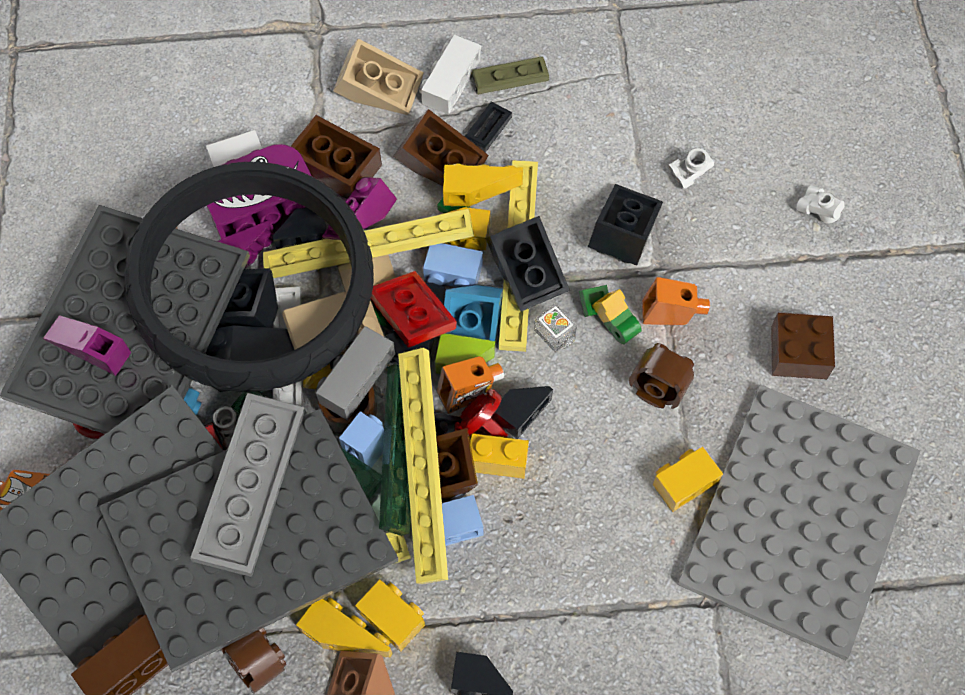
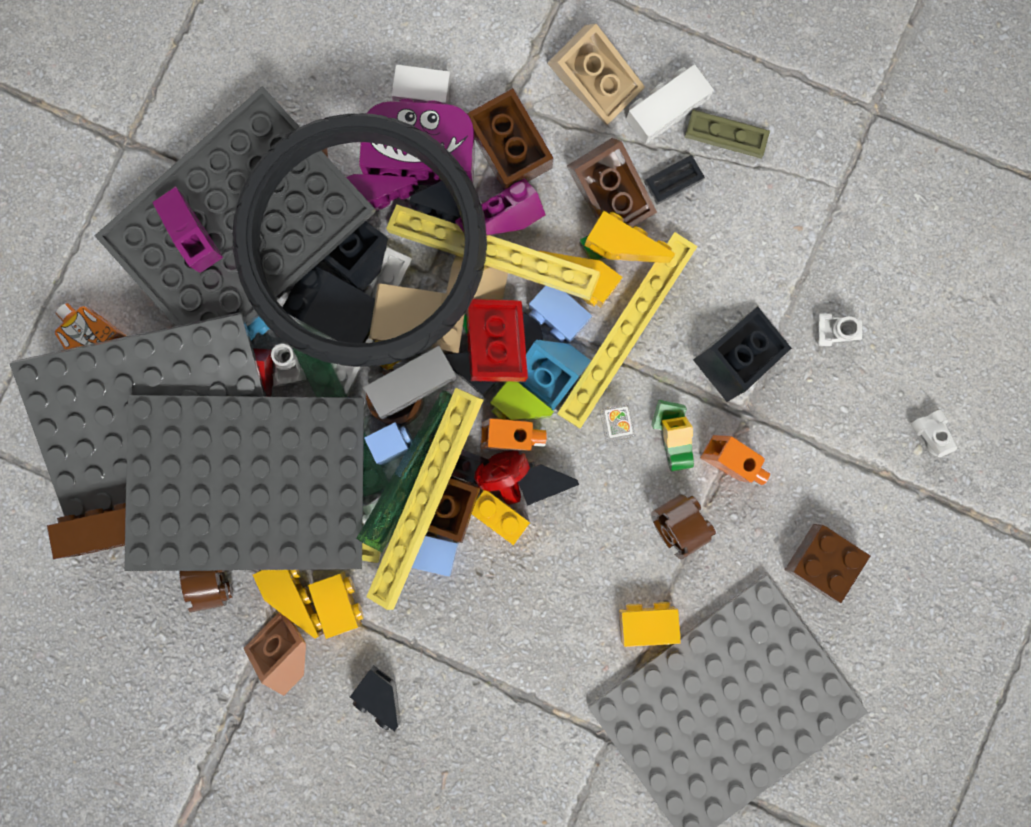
camera: 25 degrees right, 20 degrees up
light grey plate [191,393,304,577] -> none
black slope [485,216,570,312] -> none

